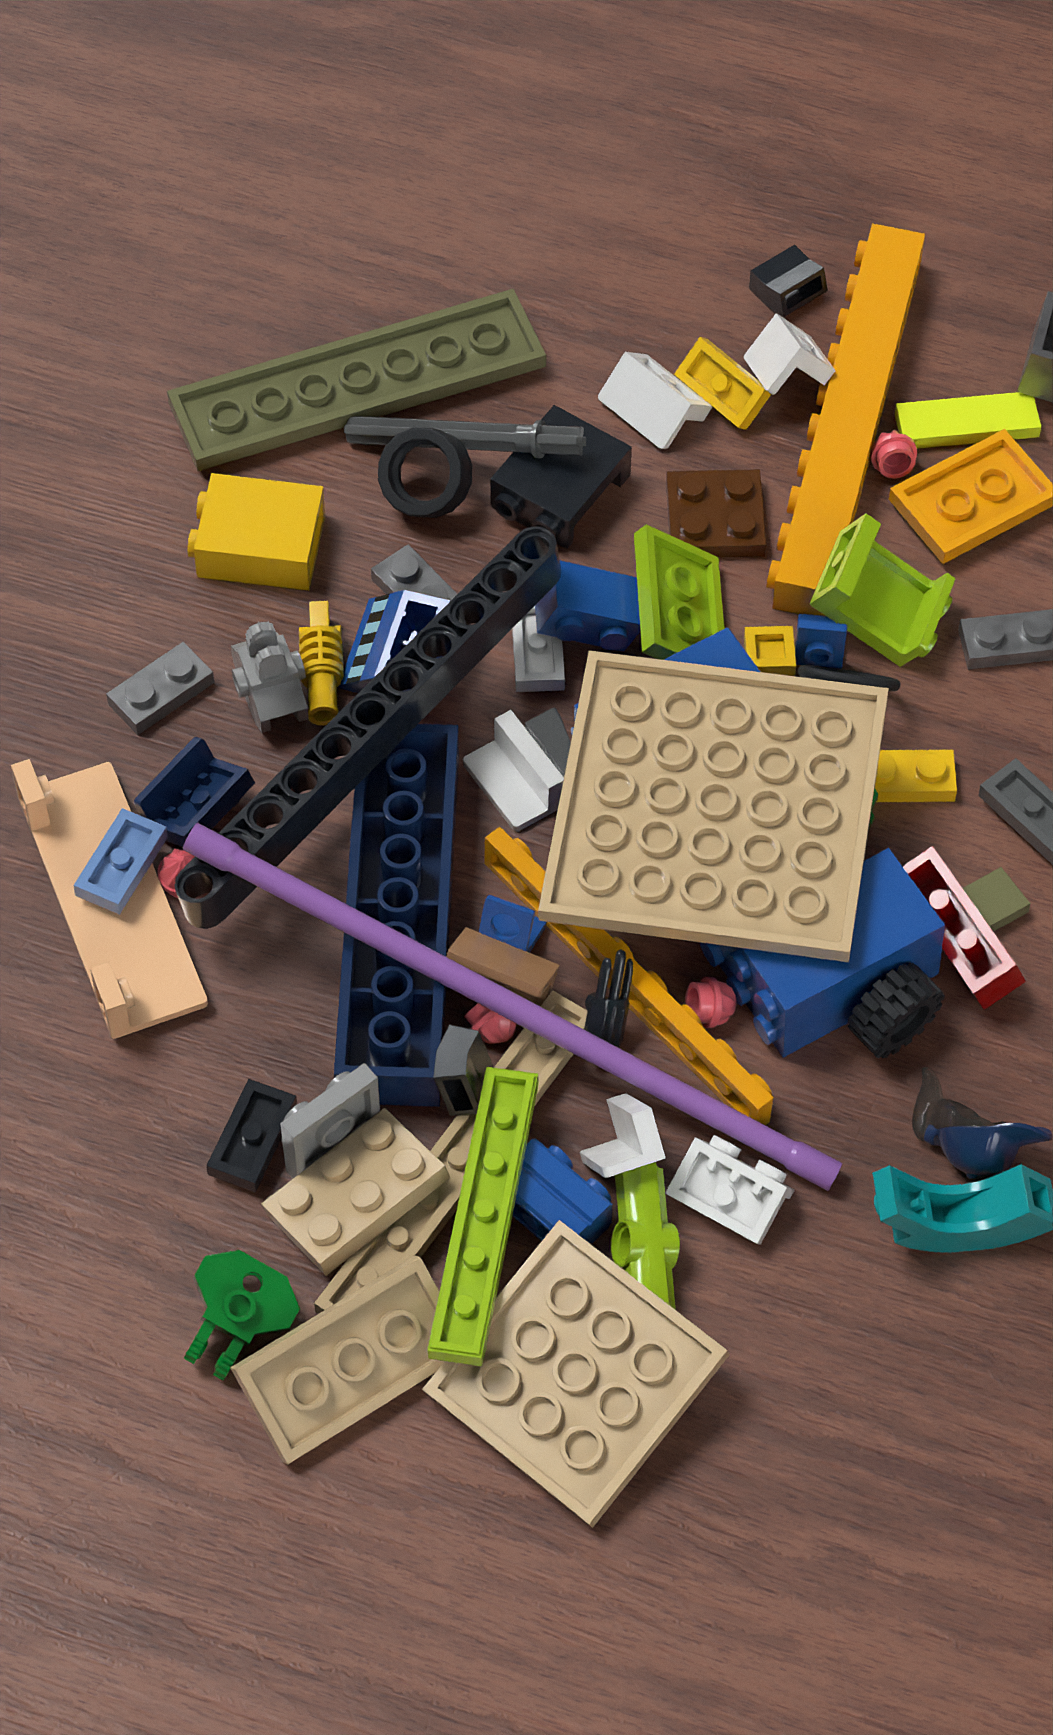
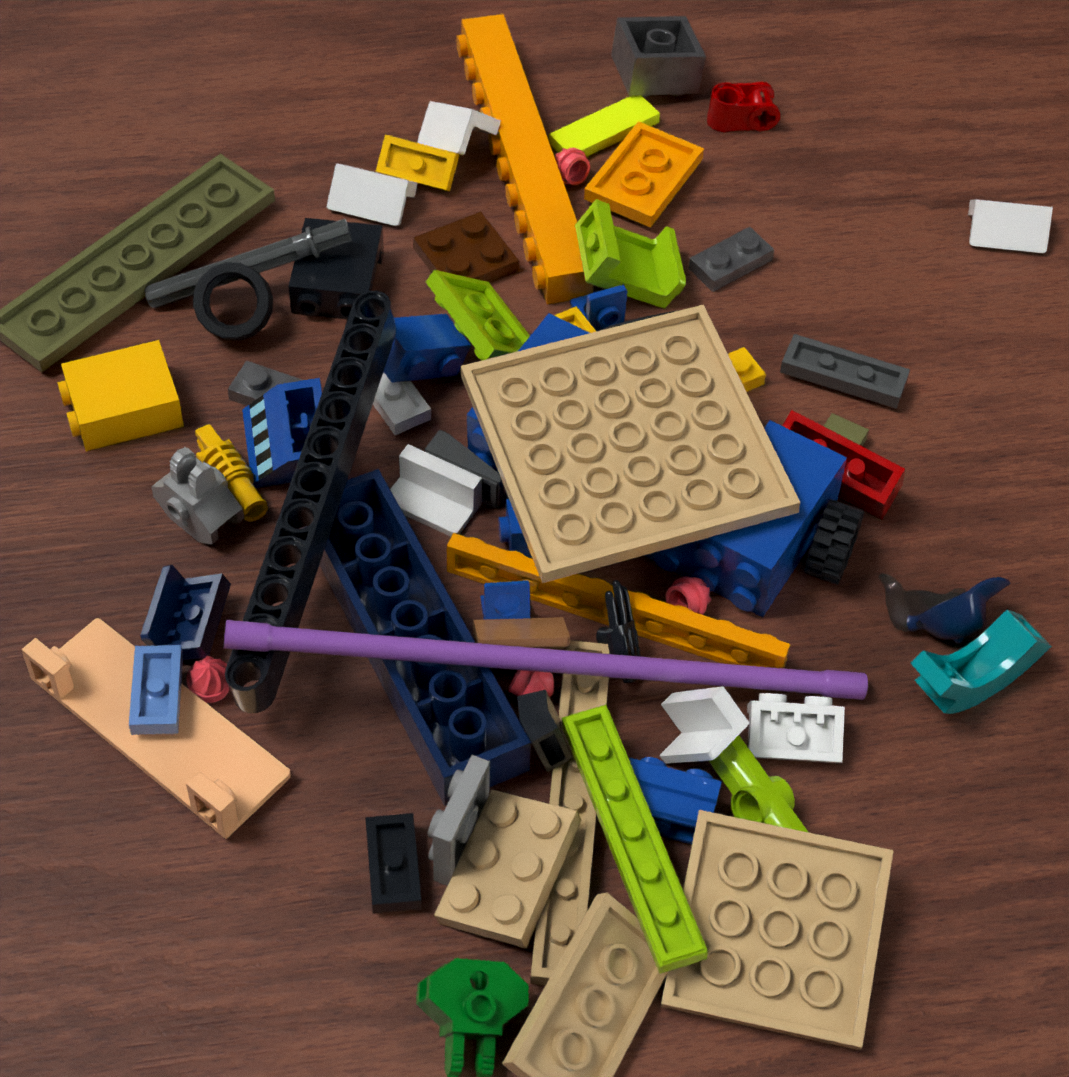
camera: 30 degrees left, 5 degrees down
flat silver plate [106,642,214,735] -> none
black piece [749,245,828,317] -> none

